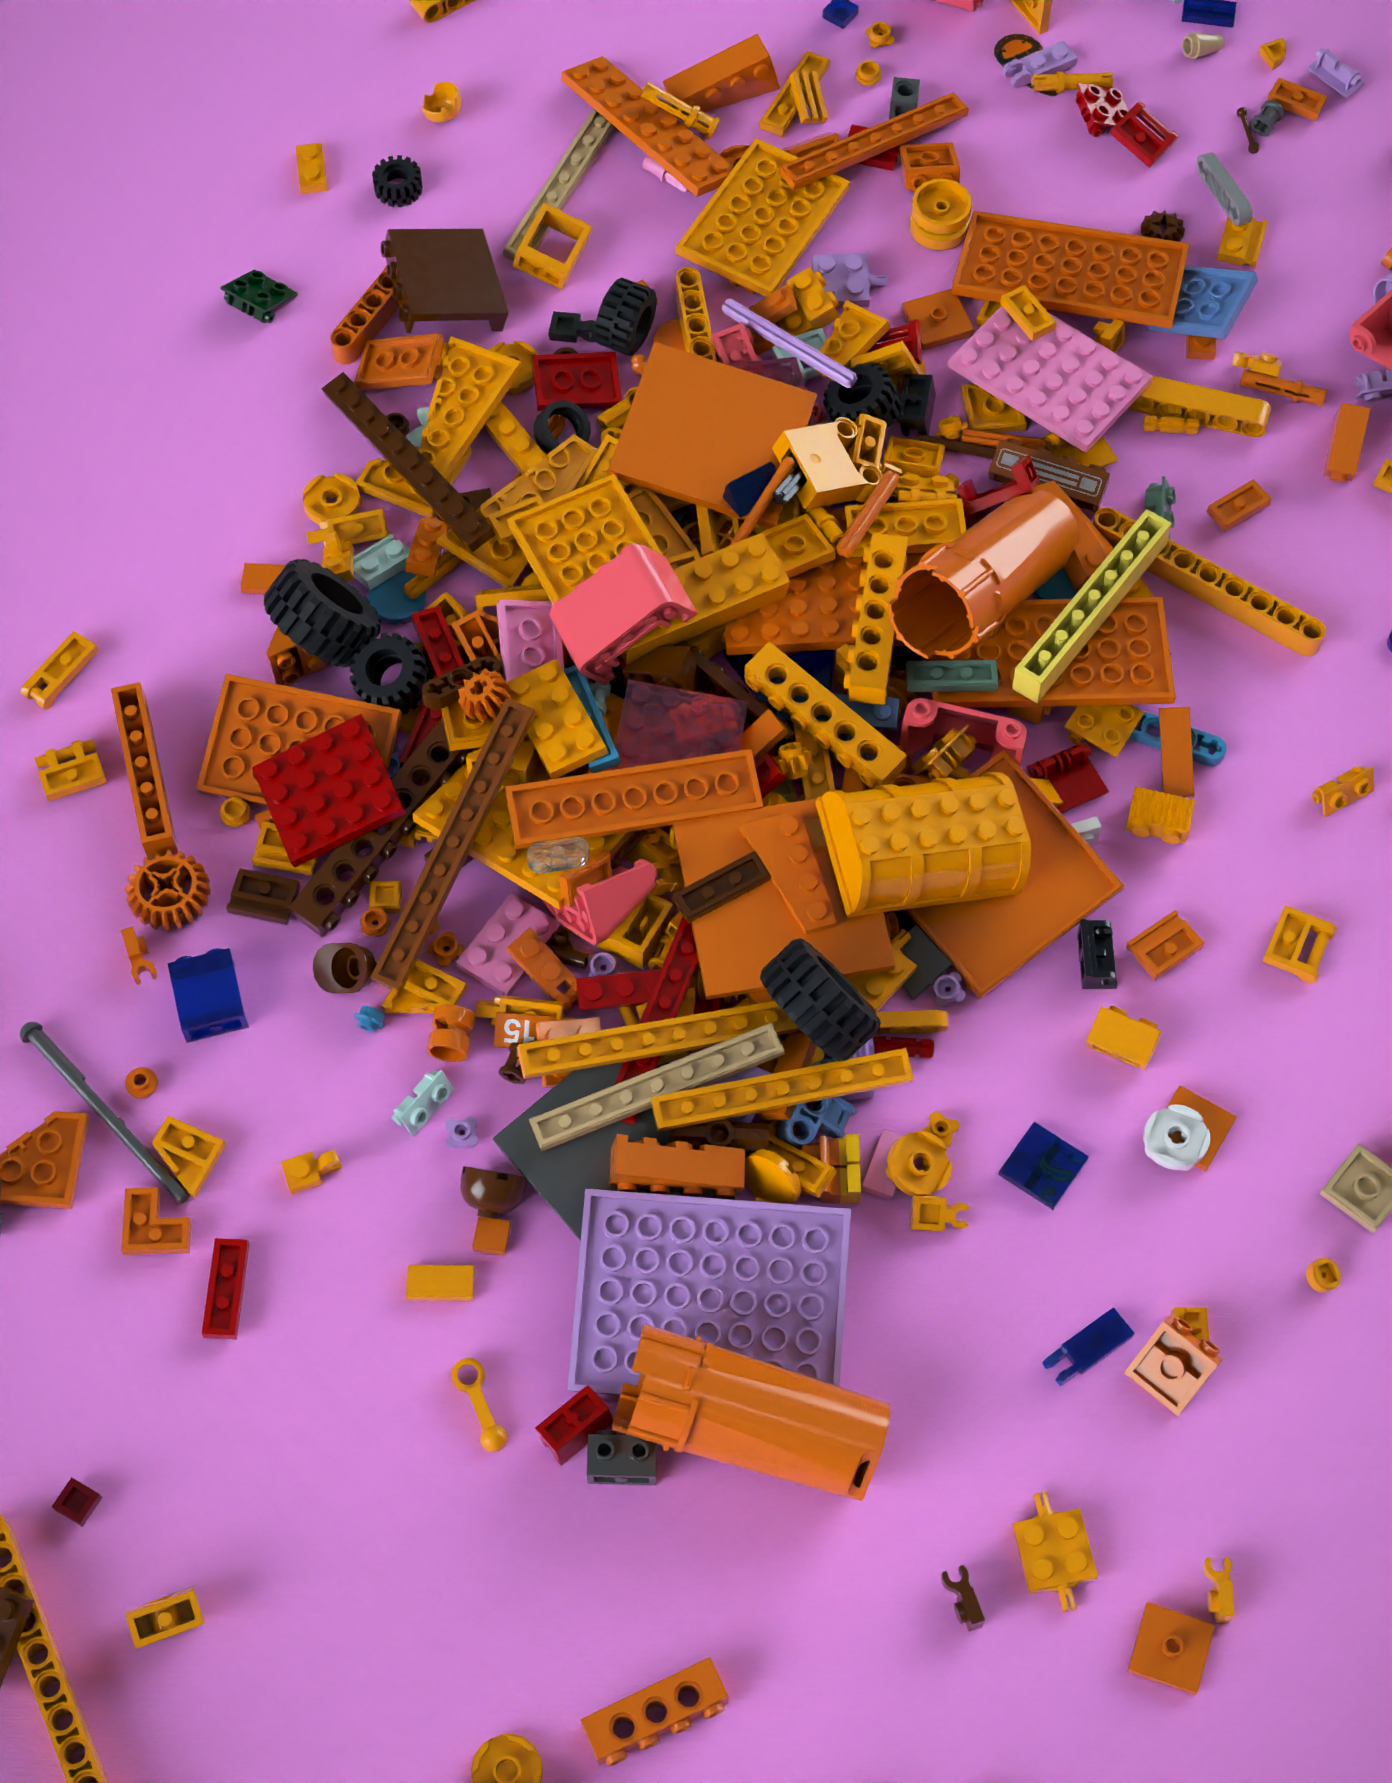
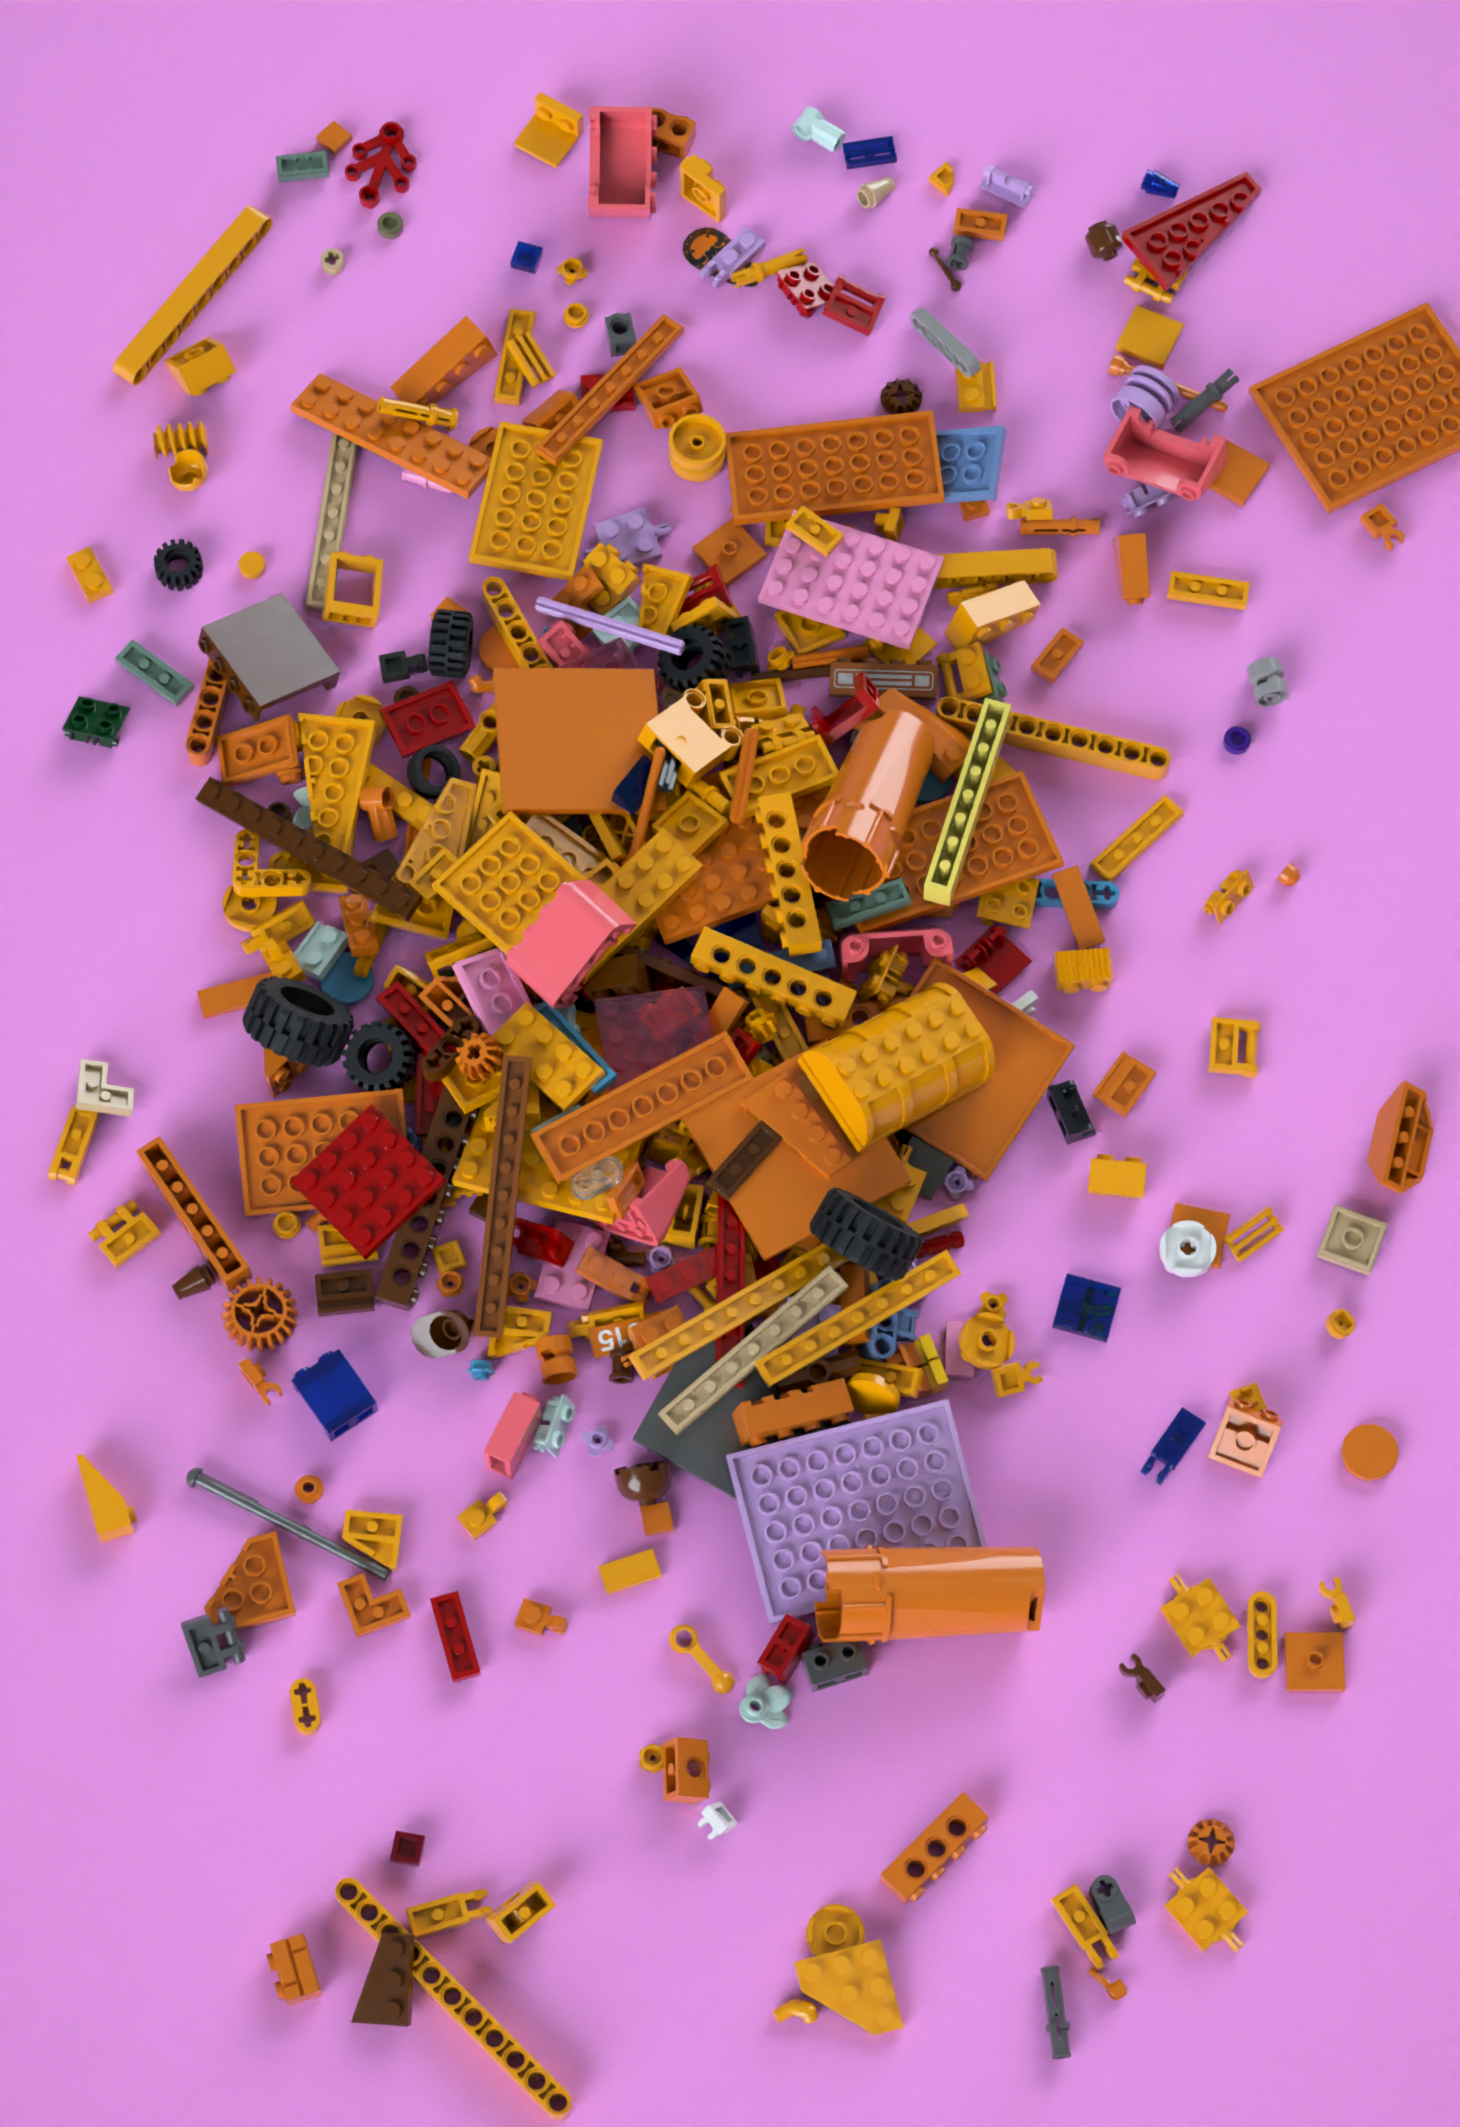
camera: 20 degrees left, 5 degrees up
none -> tan plate [75,1059,134,1117]
none -> sand green plate [115,639,194,707]
none -> light orange piece [153,421,208,458]
none -> light orange slope [164,336,237,396]
none -> reddish brown cone [172,1263,216,1300]
none -> light orange beam [232,829,312,897]
none -> light orange tile [238,552,266,579]
none -> orange plate [276,767,303,785]
none -> light orange beam [290,1678,321,1735]
none -> orange piece [359,786,398,842]
none -> light orange hinge [405,1889,493,1939]
none -> coral brick [484,1391,542,1479]
none -> red hinge [513,1217,575,1268]
none -> orange plate [514,1598,568,1637]
none -> light orange plate [639,1744,663,1773]
none -> orange brick [662,1737,711,1804]
none -> white tile [698,1801,738,1839]
none -> light aqua plate [739,1674,793,1729]
none -> light orange plate [936,642,994,701]
none -> light orange wedge [944,580,1041,651]
none -> light orange tile [1089,795,1184,882]
none -> light orange tile [1223,1206,1284,1262]
none -> light orange plate [1247,1591,1278,1679]
none -> orange tile [1341,1424,1399,1481]

